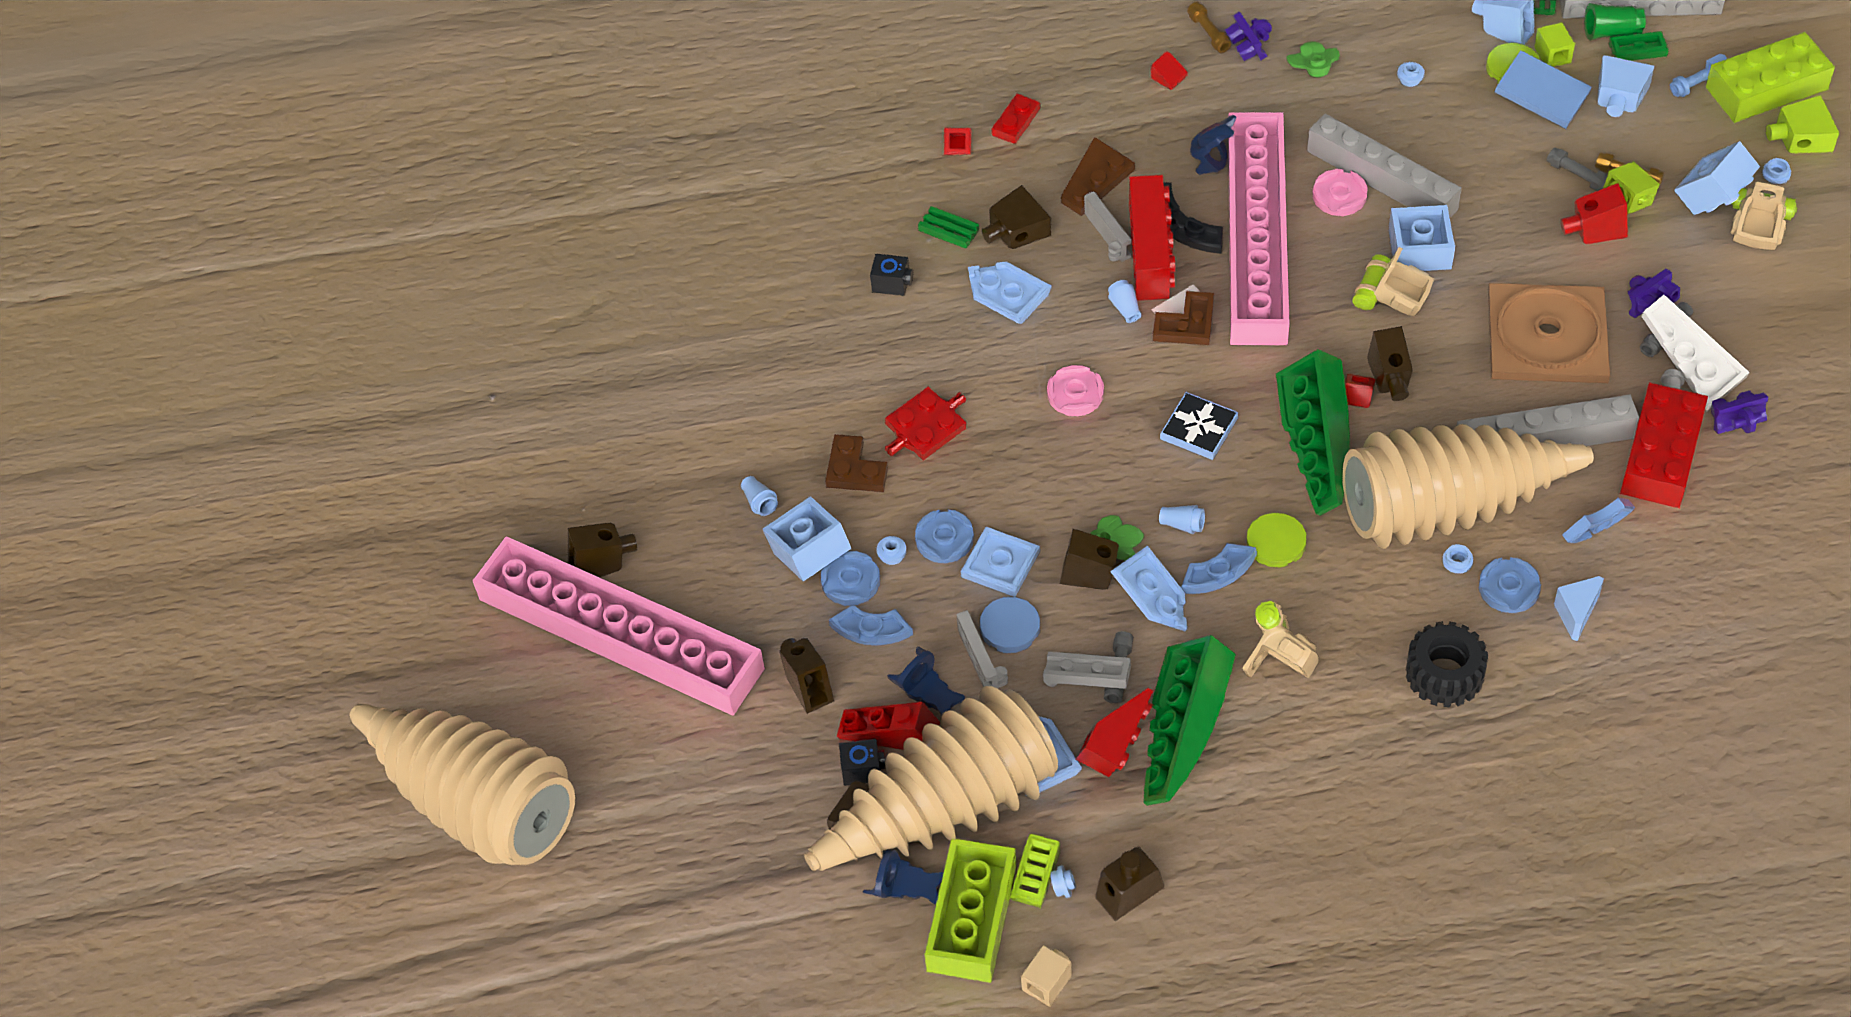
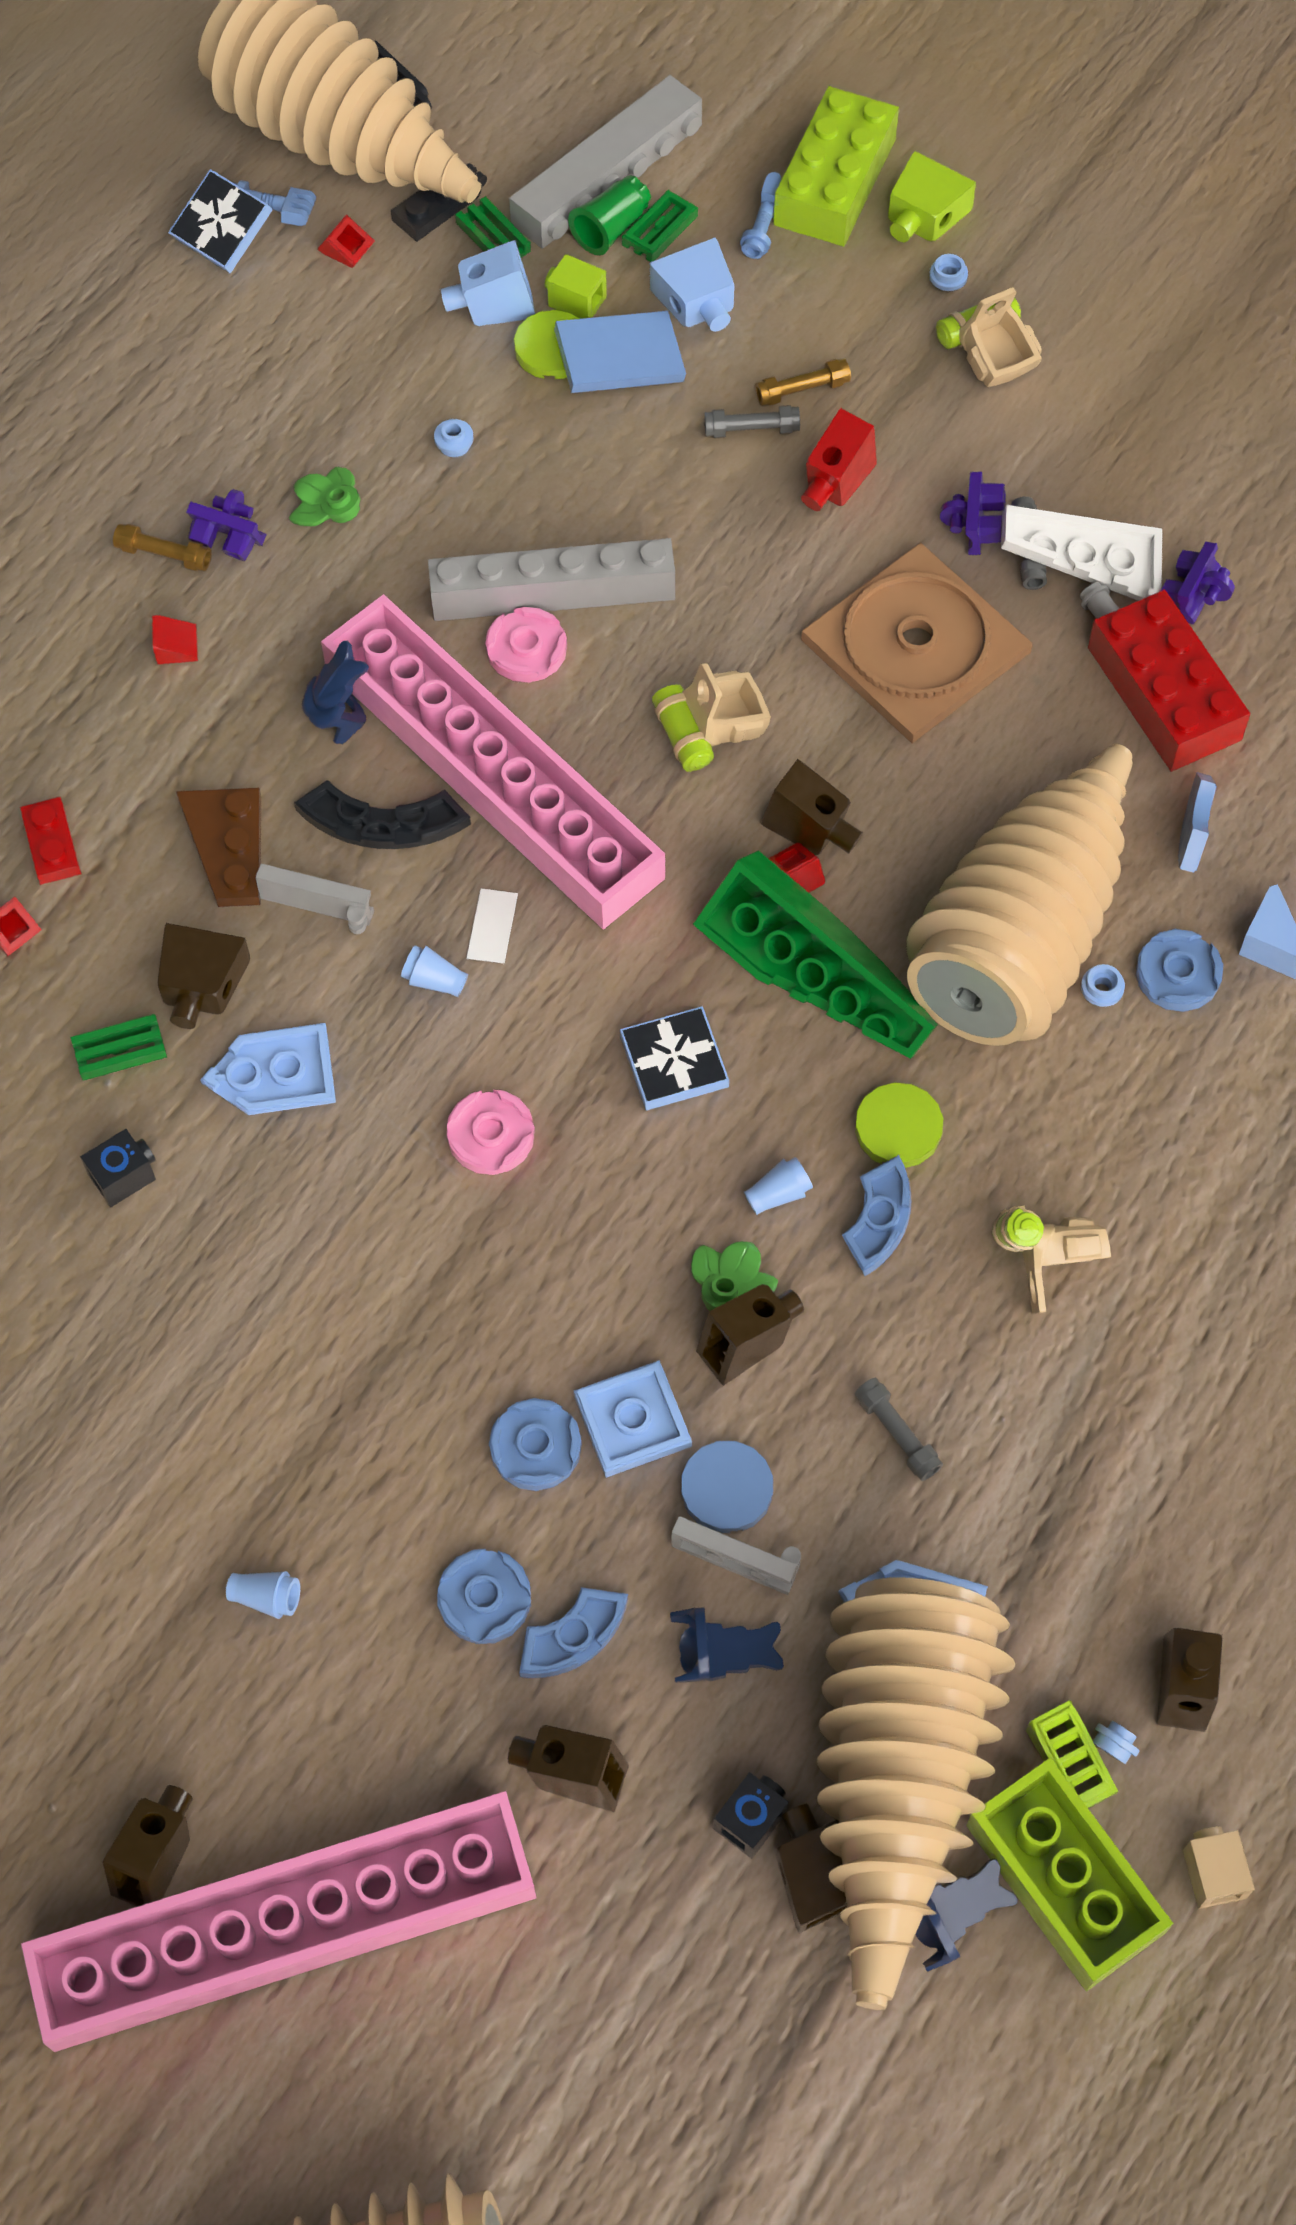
camera: 50 degrees left, 10 degrees up
light blue brick [762,496,851,581] -> none
reddish brown plate [825,434,888,492] -> none
red slope [836,702,940,750] -> none
light blue plate [877,536,906,565] -> none
red plate [885,386,966,461] -> none
light grey hinge [1043,652,1131,689] -> none
red slope [1076,688,1153,777] -> none
light blue tile [1111,546,1187,631] -> none
red brick [1129,175,1175,301] -> none
green wedge [1143,635,1236,806] -> none
reddish brown plate [1153,291,1214,345] -> none
light blue brick [1388,205,1455,271] -> none
black tyre [1406,621,1488,707] -> none
light grey brick [1457,394,1639,446] -> none
lime head [1603,161,1660,215] -> none
light blue brick [1674,141,1760,215] -> none

